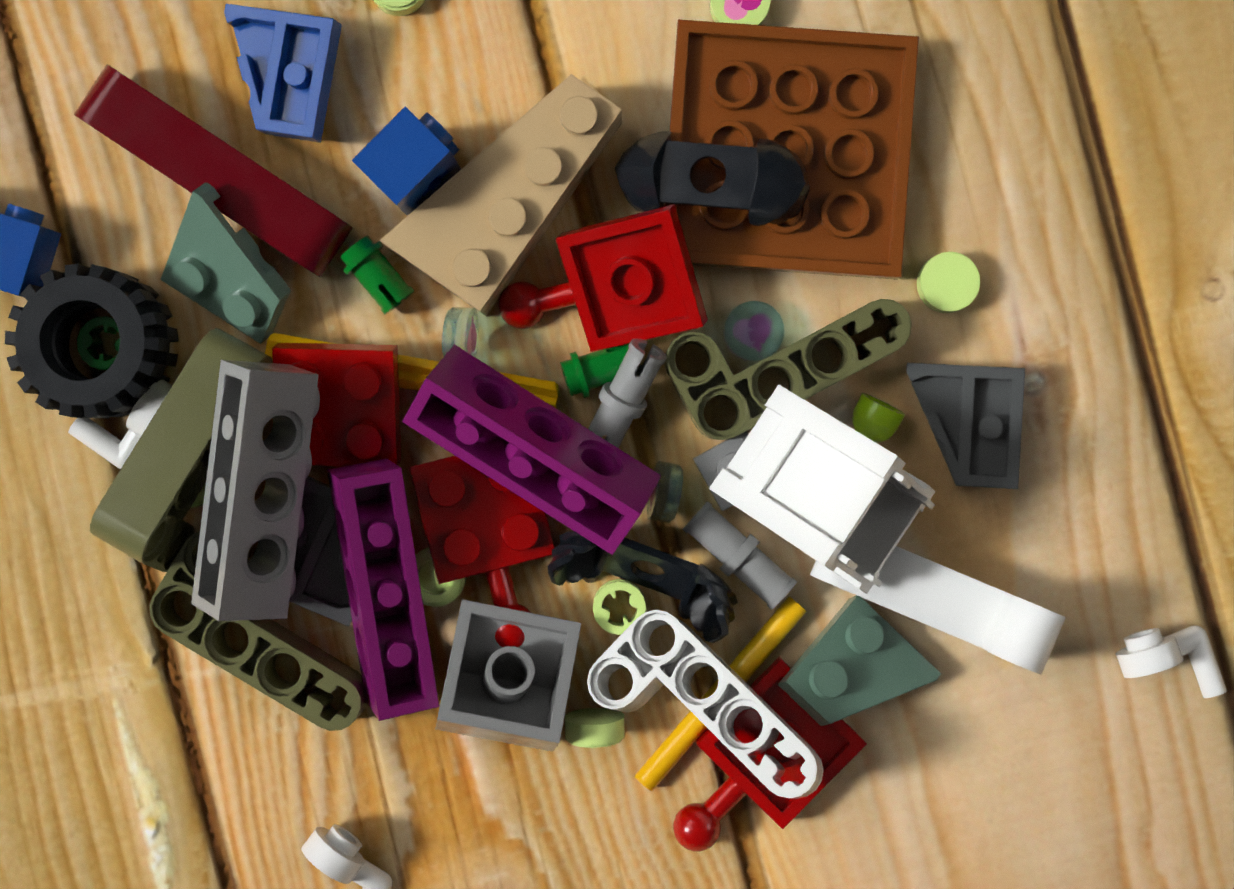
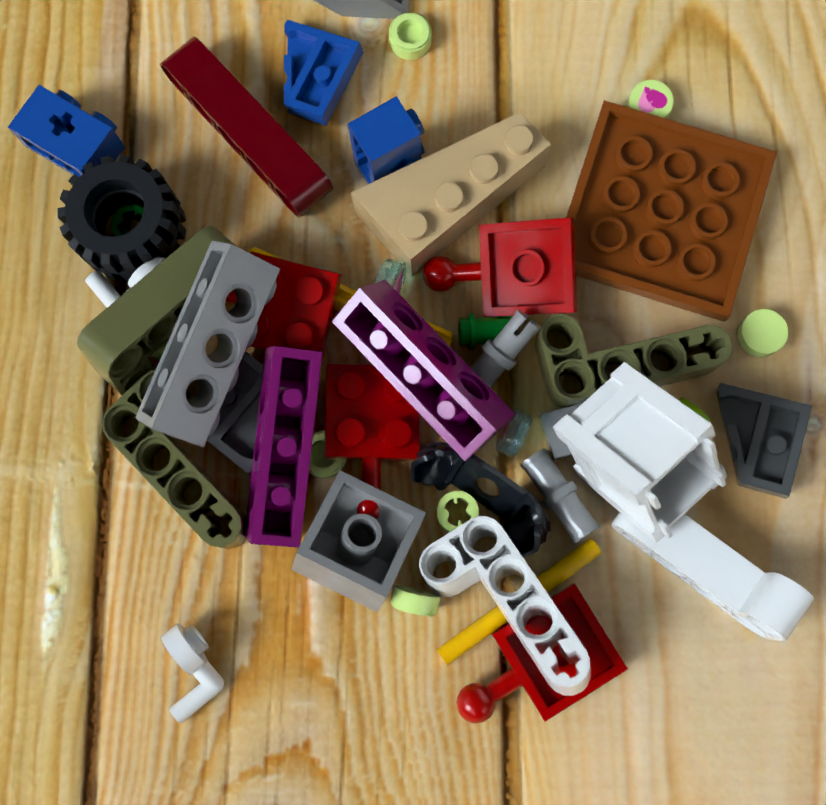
camera: 25 degrees right, 10 degrees down
sand green wing [160,182,291,344] -> none
green pin [340,235,414,315] -> none
black piece [615,131,810,226] -> none
clear light blue tile [723,301,784,361] -> none
sand green wing [777,595,941,726] -> none

